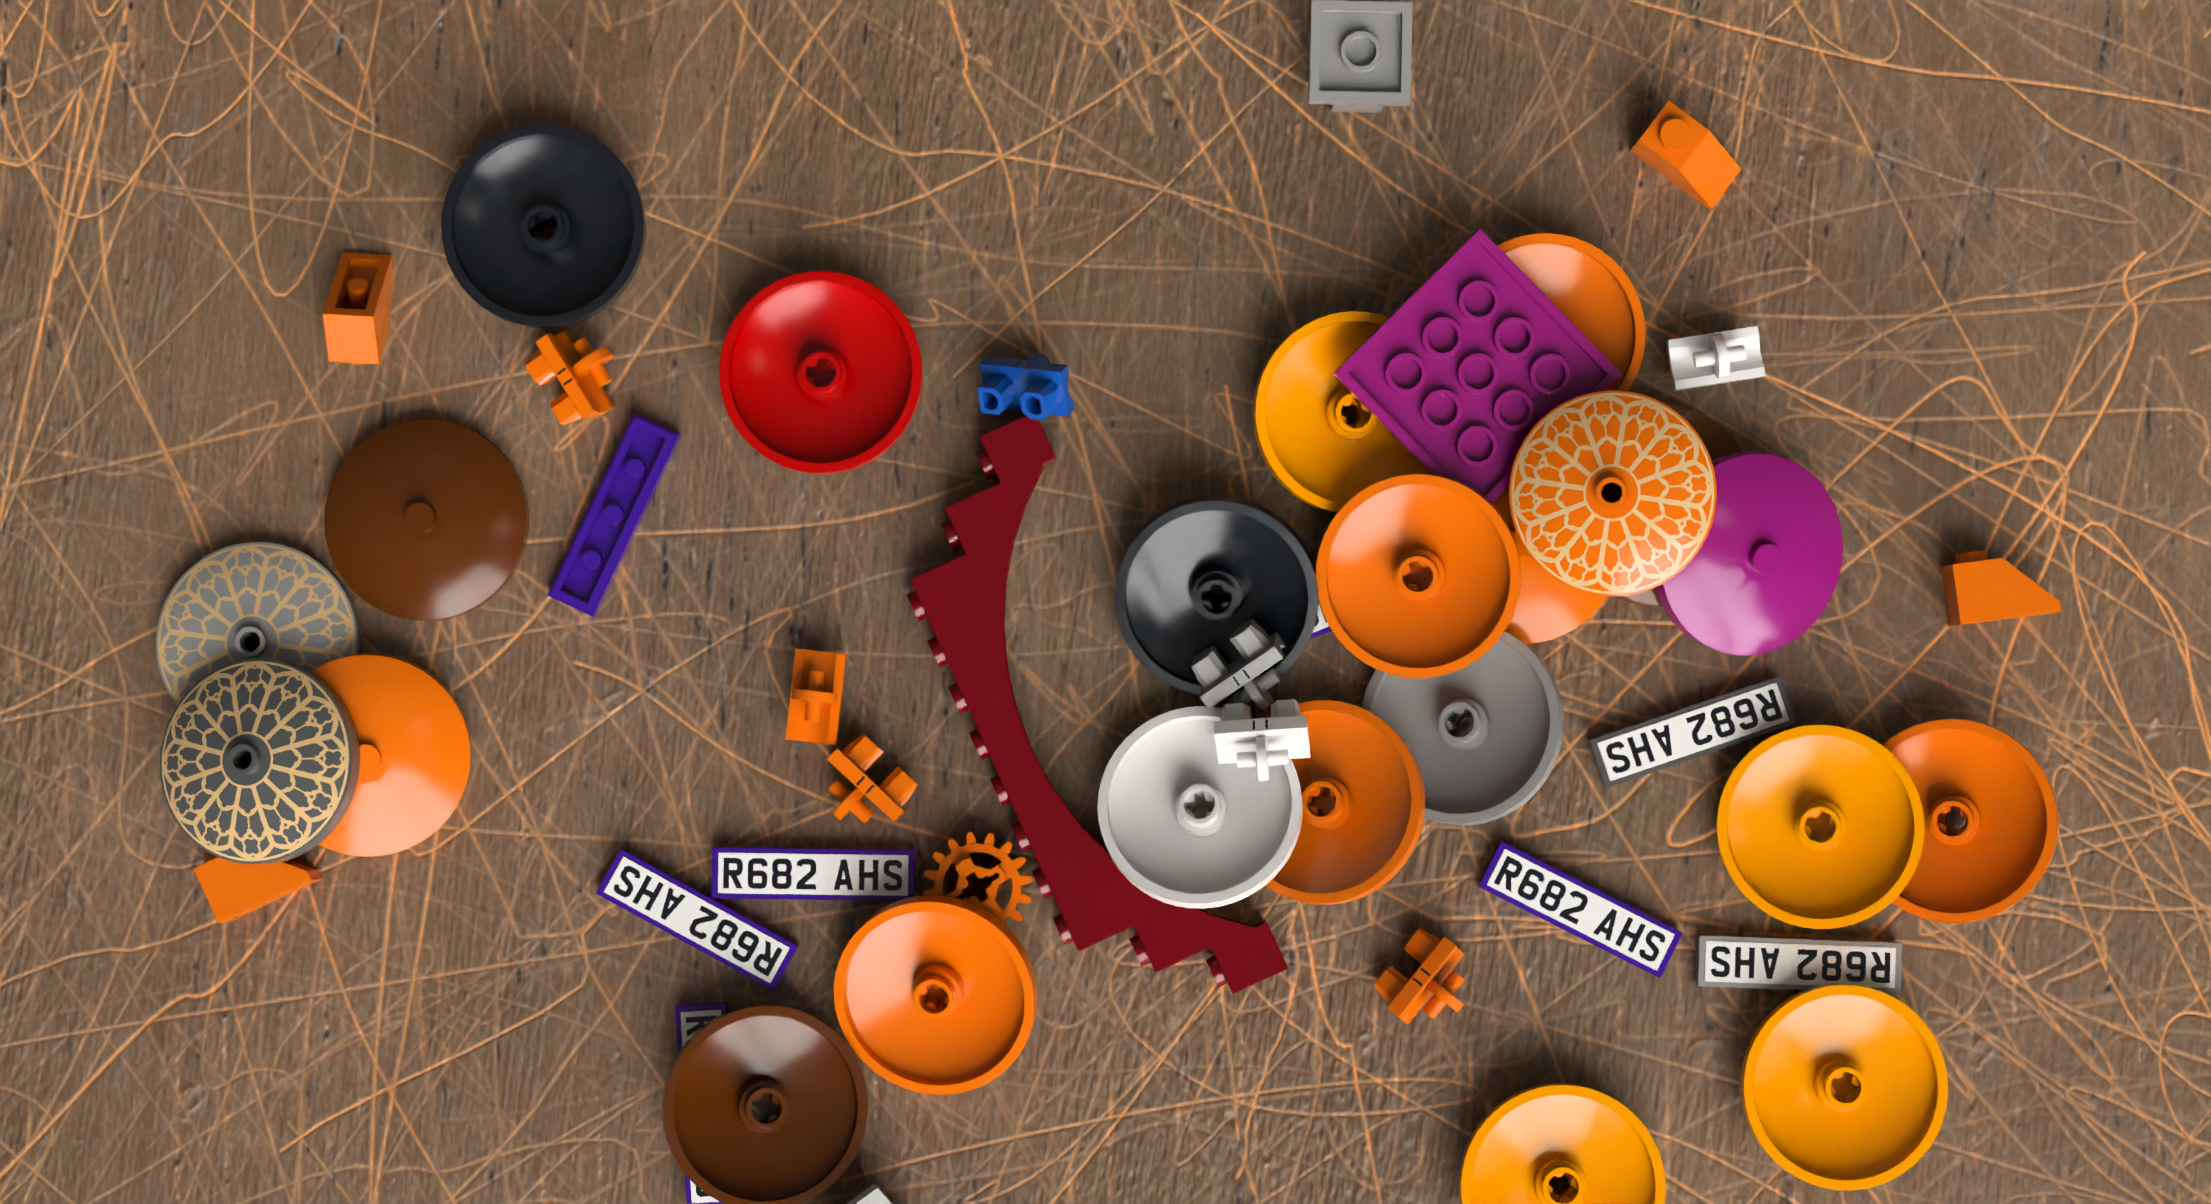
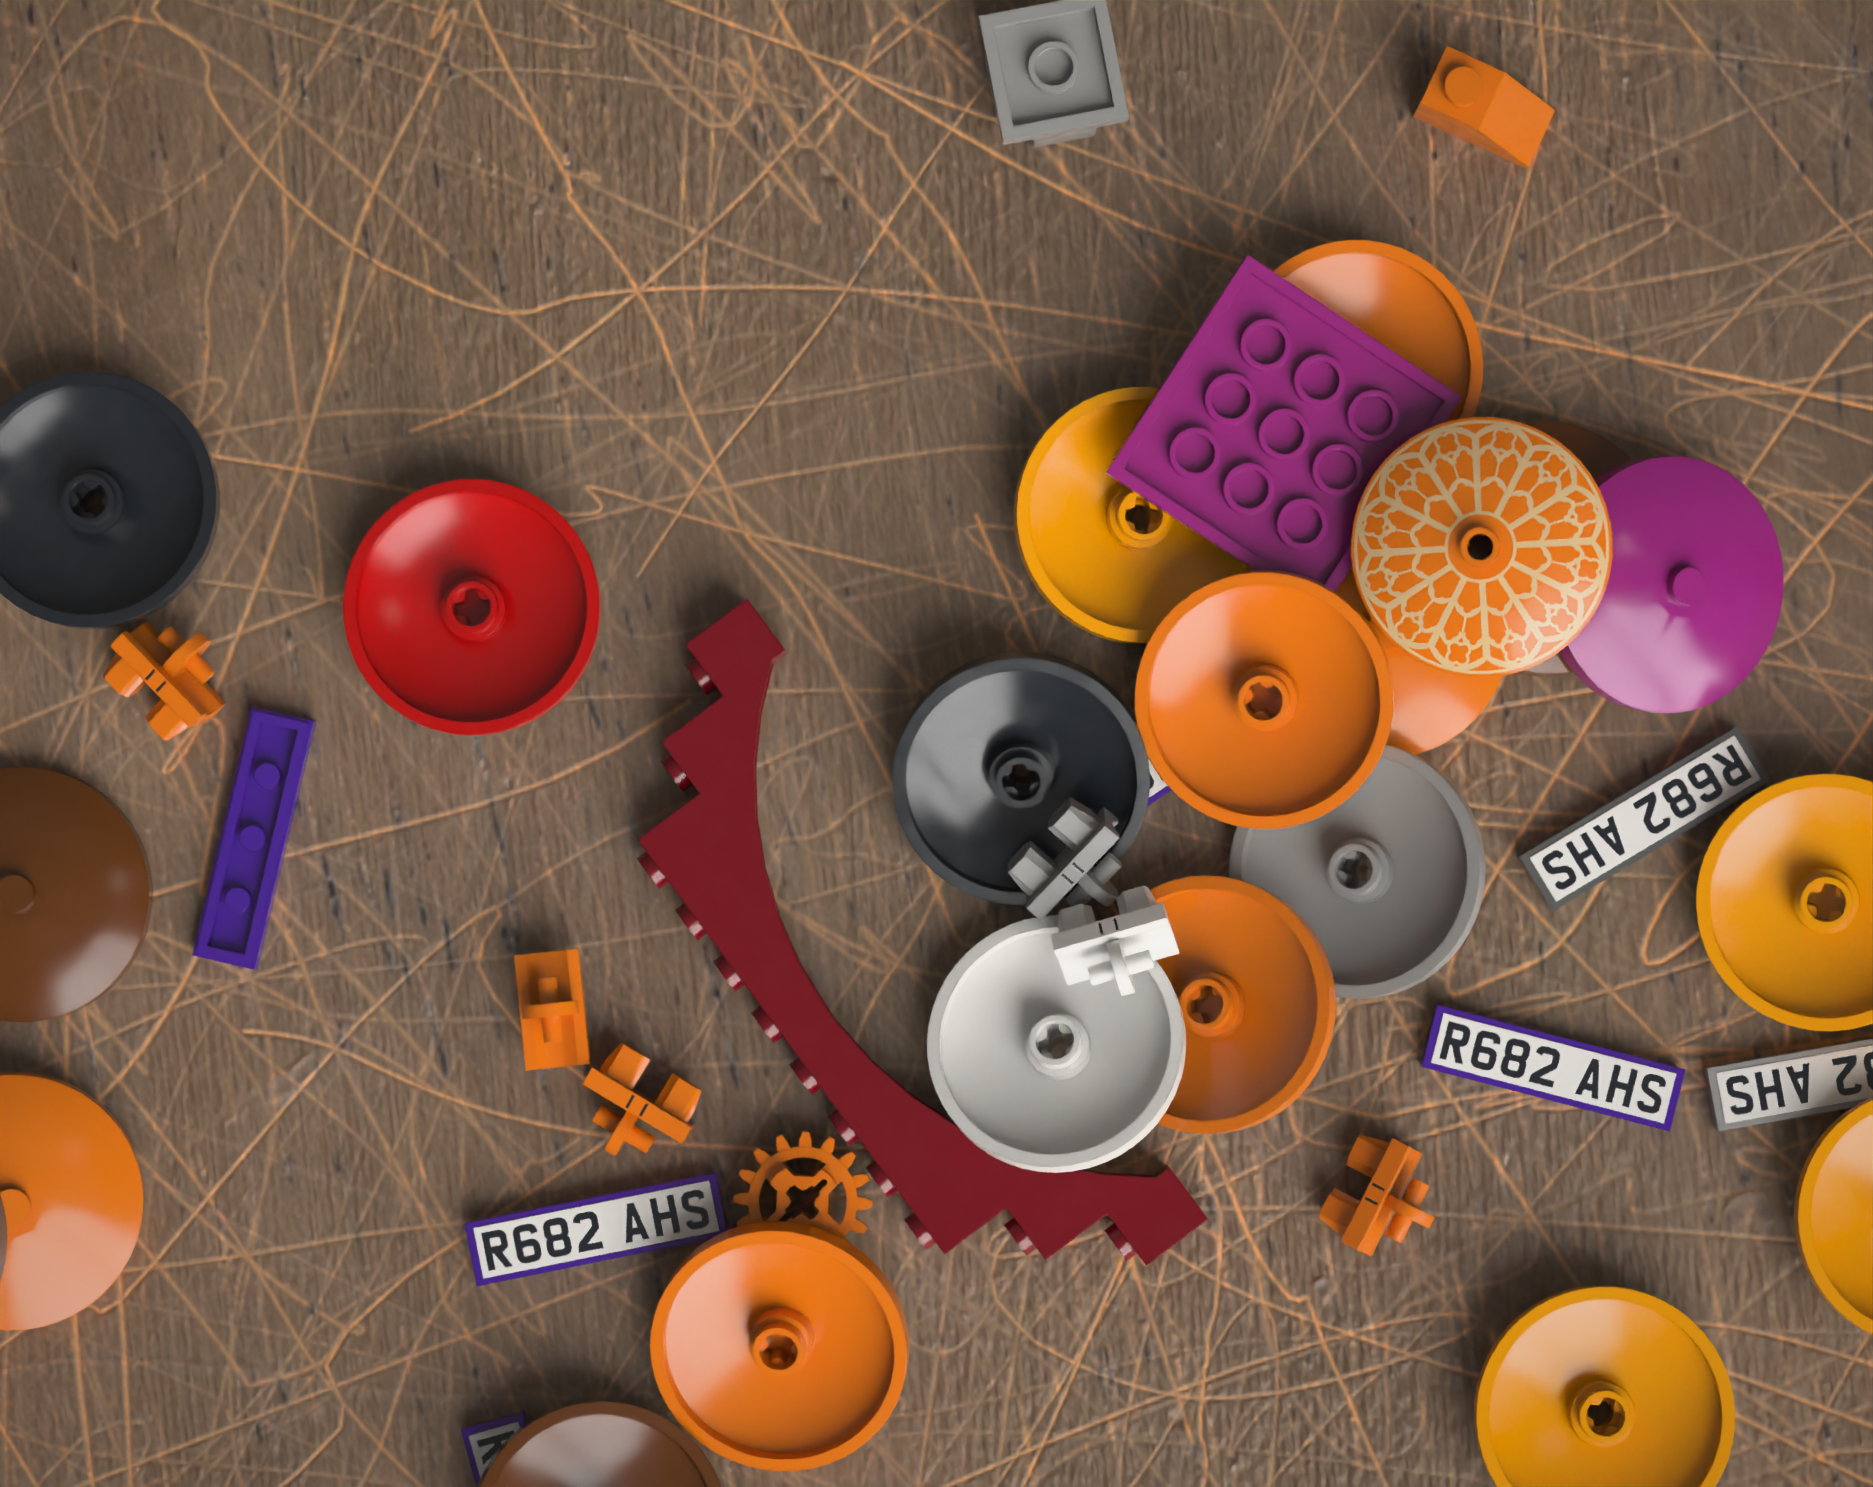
camera: 10 degrees left, 0 degrees up
tile [596,848,799,991] -> none
blue hips [977,353,1074,420] -> none
white hips [1665,326,1766,391] -> none

